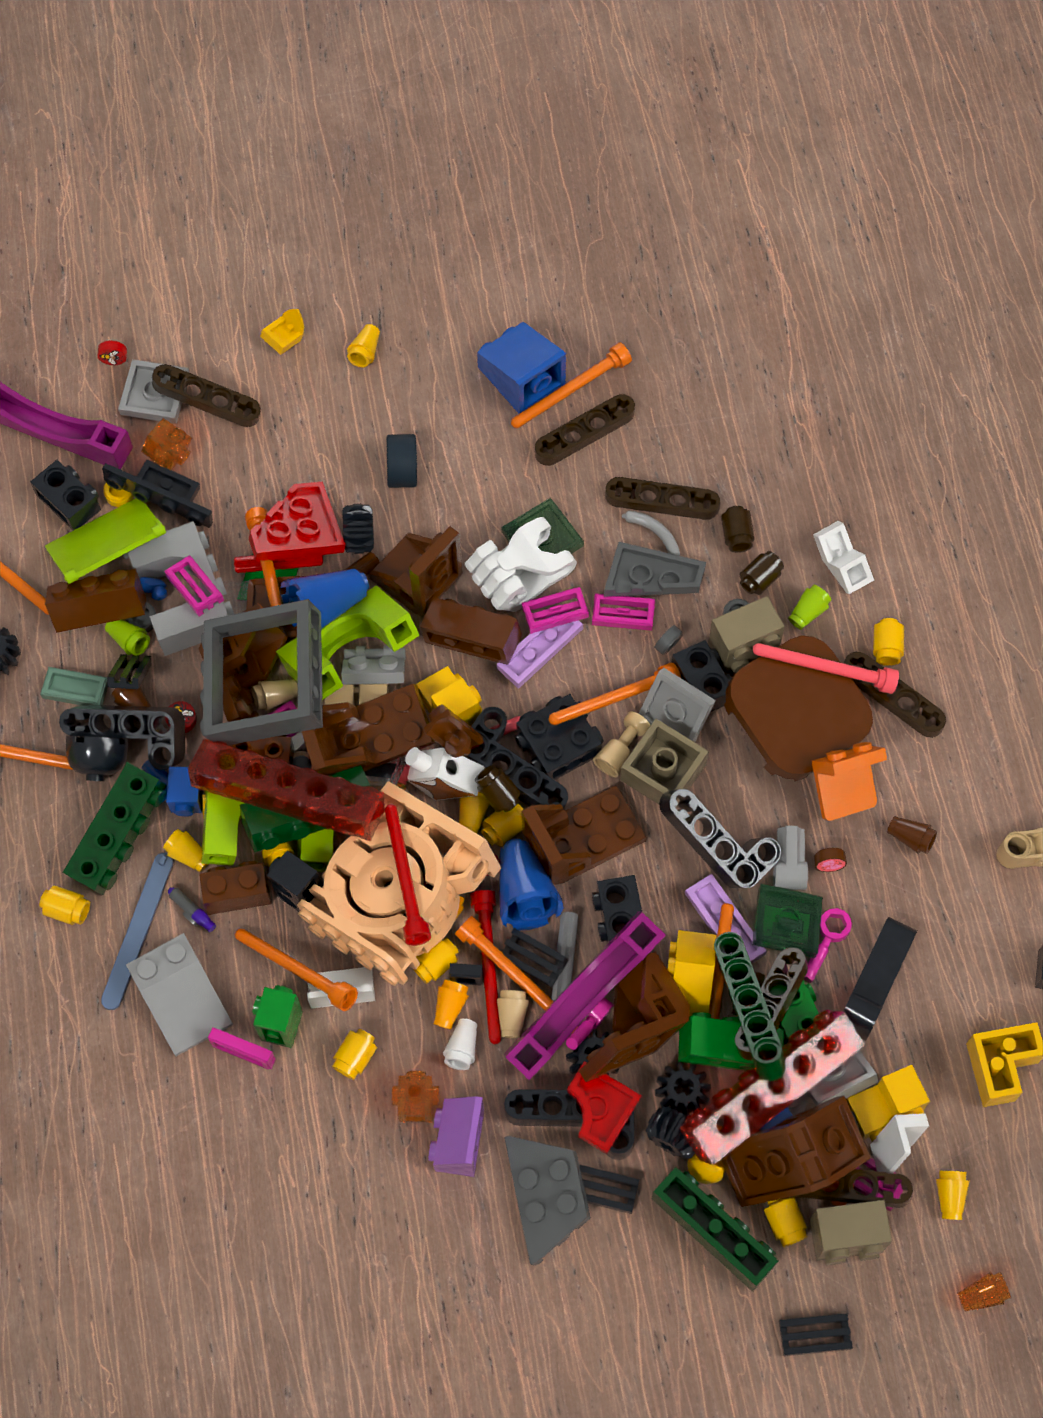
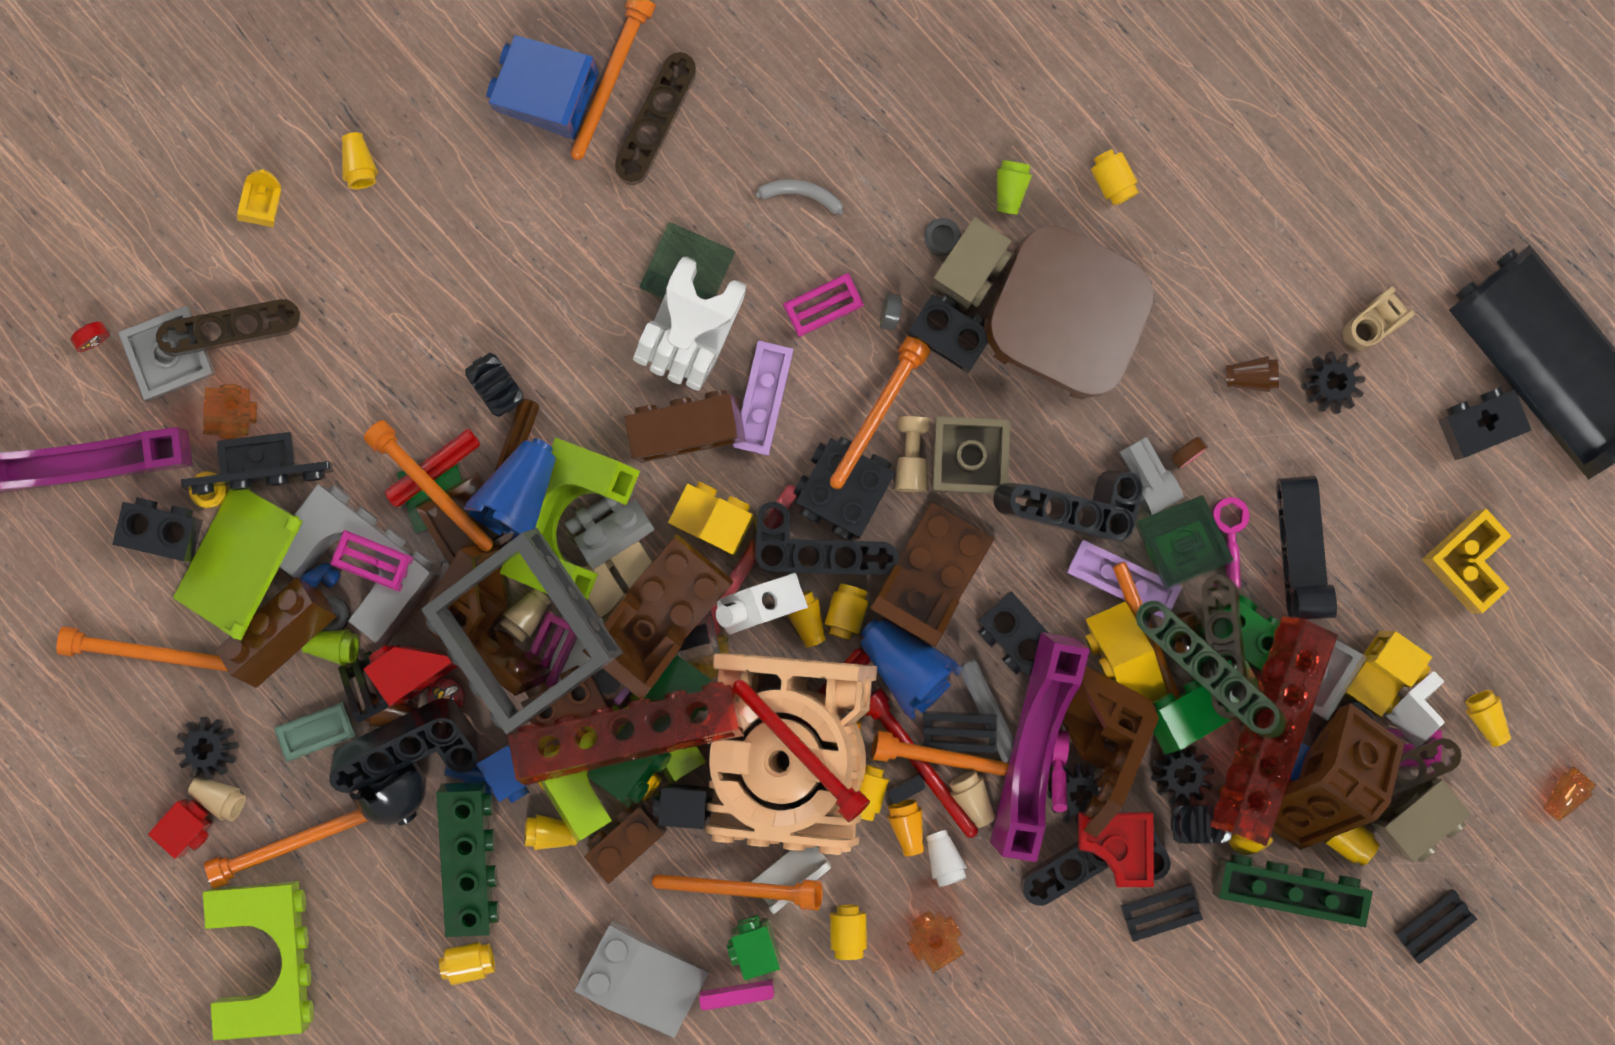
camera: 30 degrees left, 20 degrees up
sand blue piece [101,853,174,1010] -> none
piece [168,887,216,933] -> none
red plate [249,481,345,561] -> none
reddish brown bracket [369,526,463,616] -> none
black wheel [386,434,417,488] -> none
reddish brown hips [424,704,484,758] -> none
medium lavender slope [428,1096,484,1177] -> none
dark brown brick [475,765,520,812] -> none
dark grey wing [504,1136,591,1266] -> none
dark pink tile [522,587,589,634] -> none
dark grey wing [604,542,706,597] -> none
dark brown beam [605,477,720,520] -> none
light grey plate [639,668,716,742] -> none
dark brown brick [721,506,755,553] -> none
dark brown brick [739,551,784,595] -> none
coral piece [753,643,899,694] -> none
orange bracket [812,742,887,821] -> none
white slope [813,521,874,594] -> none
dark brown beam [844,651,946,738] -> none
none -> red slope [364,644,459,706]
none -> black gear [1301,351,1365,414]

